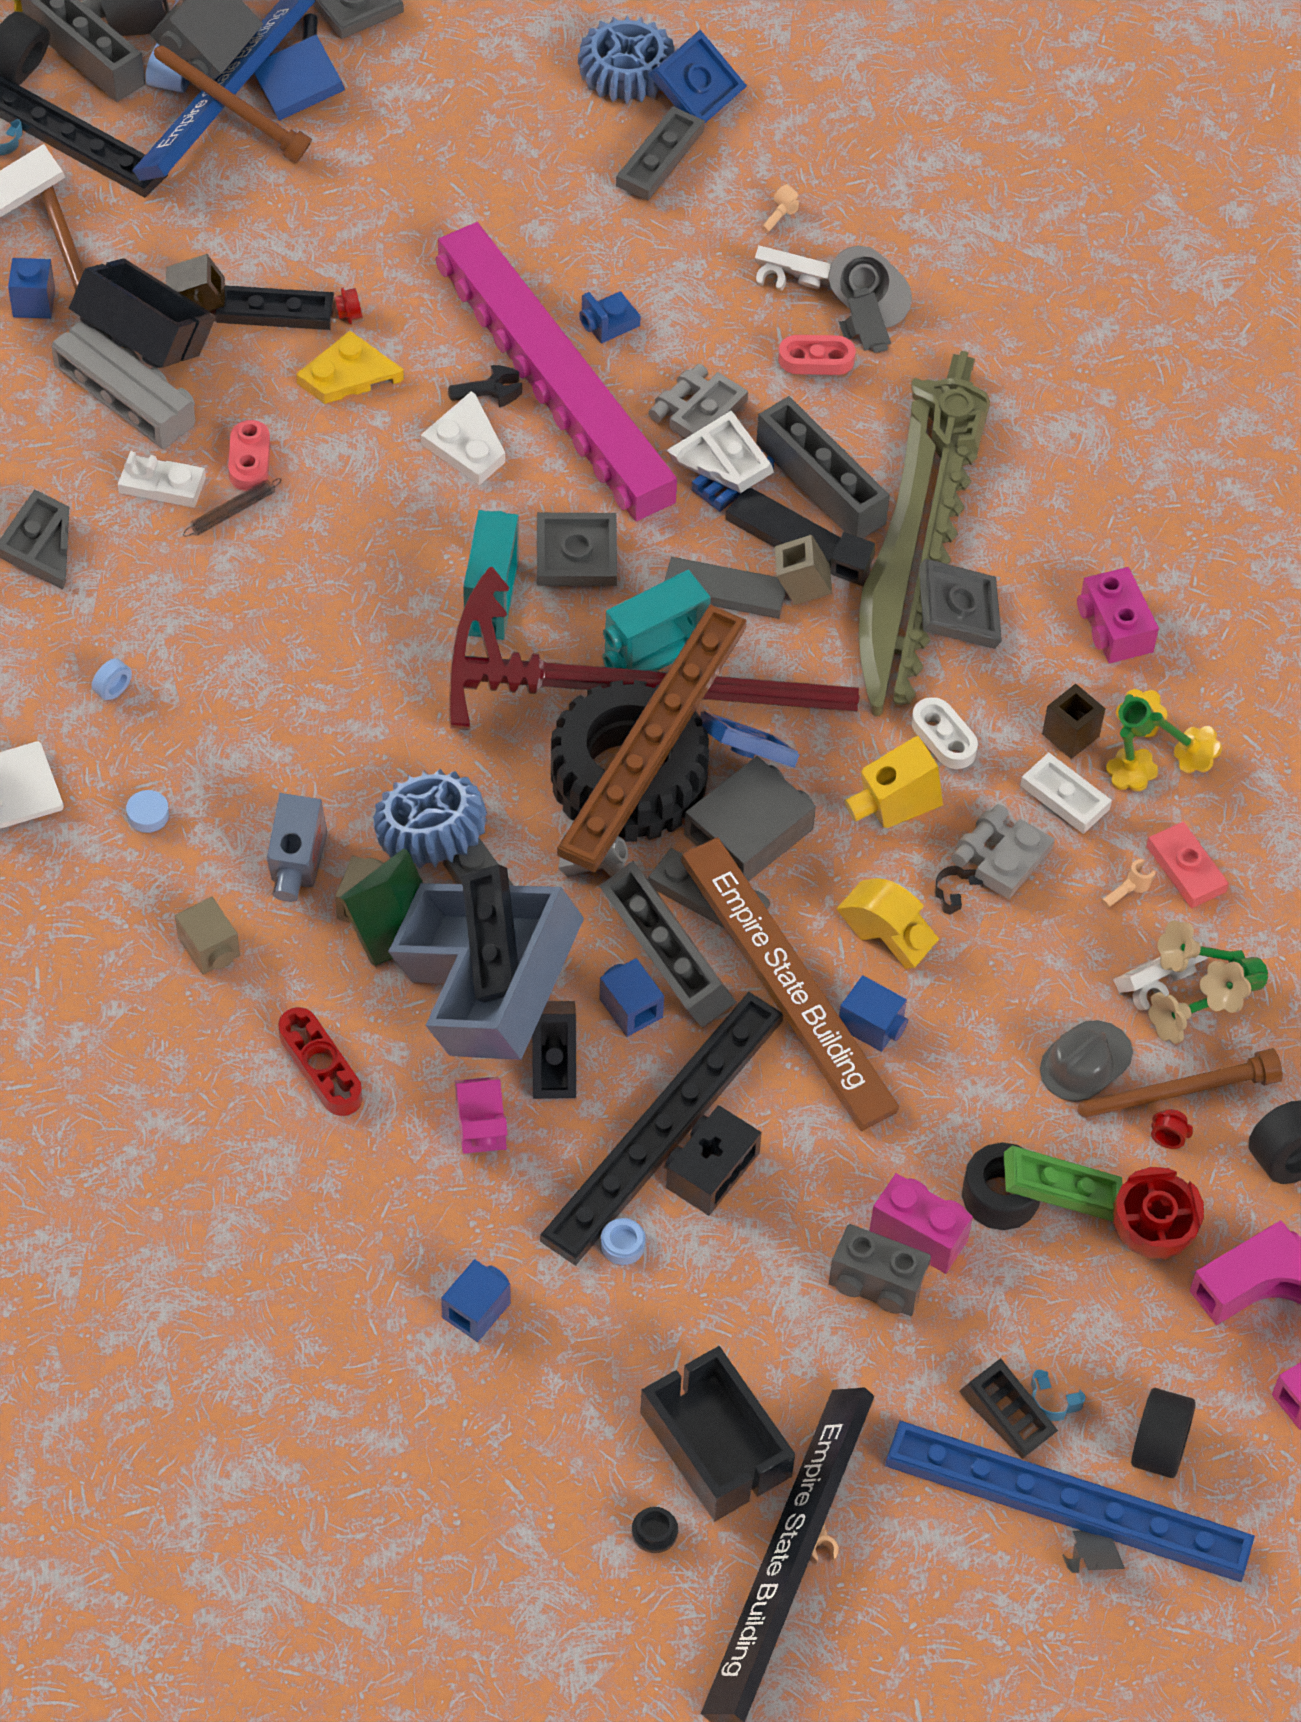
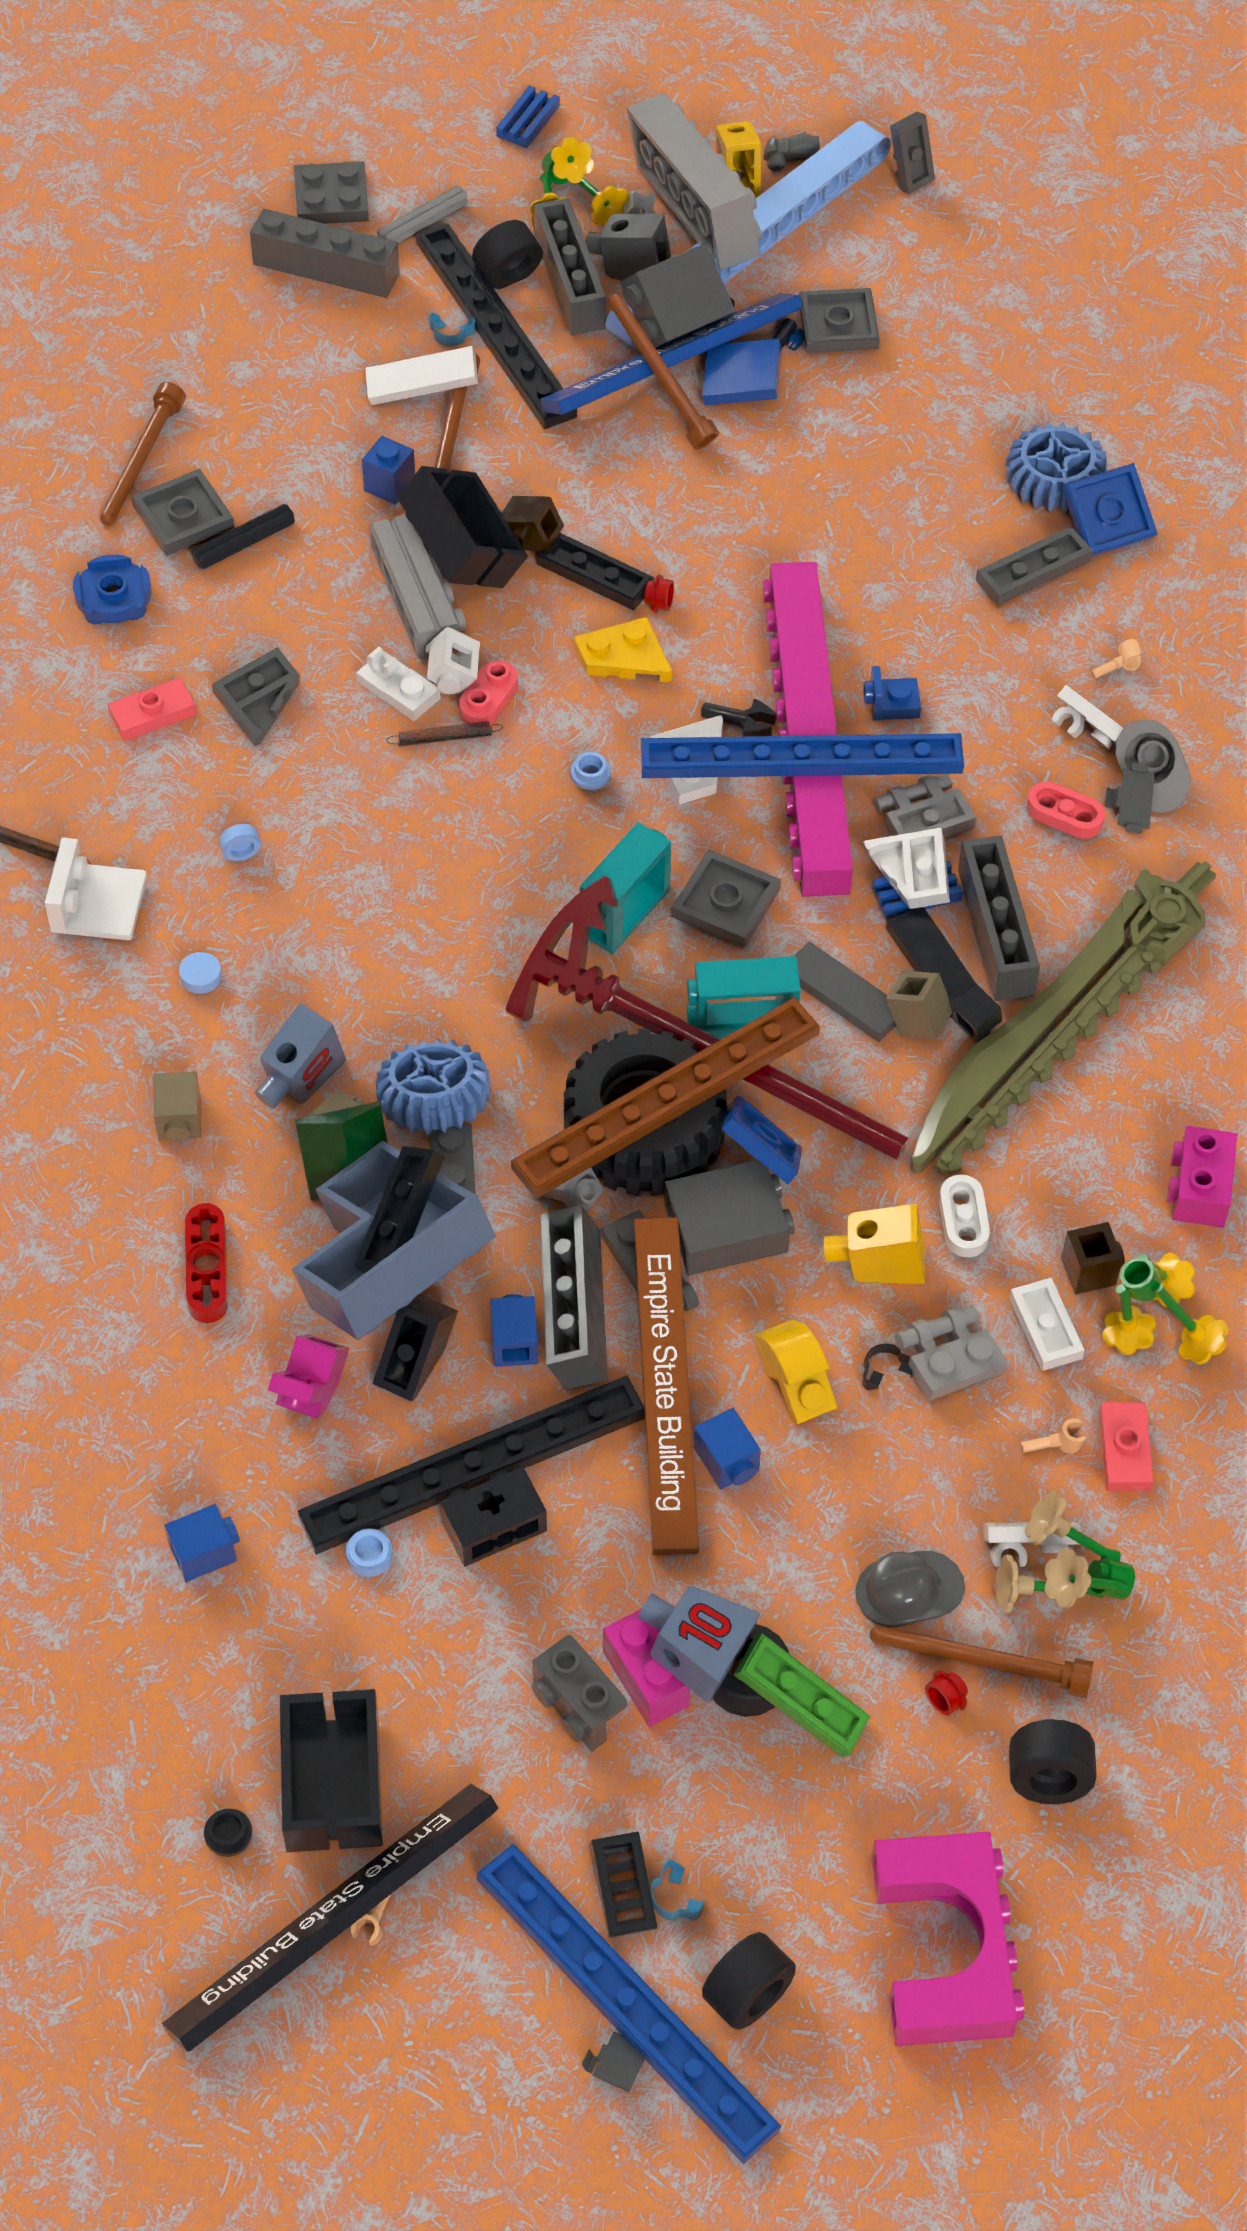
camera: 30 degrees right, 0 degrees up
dark grey plate [919,559,1002,649] -> none
red cylinder [1113,1167,1204,1259] -> none
none -> white brick [425,626,480,694]
none -> light blue plate [571,752,611,790]
none -> sand blue torso [638,1586,760,1703]
none -> blue tile [641,733,964,778]
none -> clear blue piece [786,328,805,350]

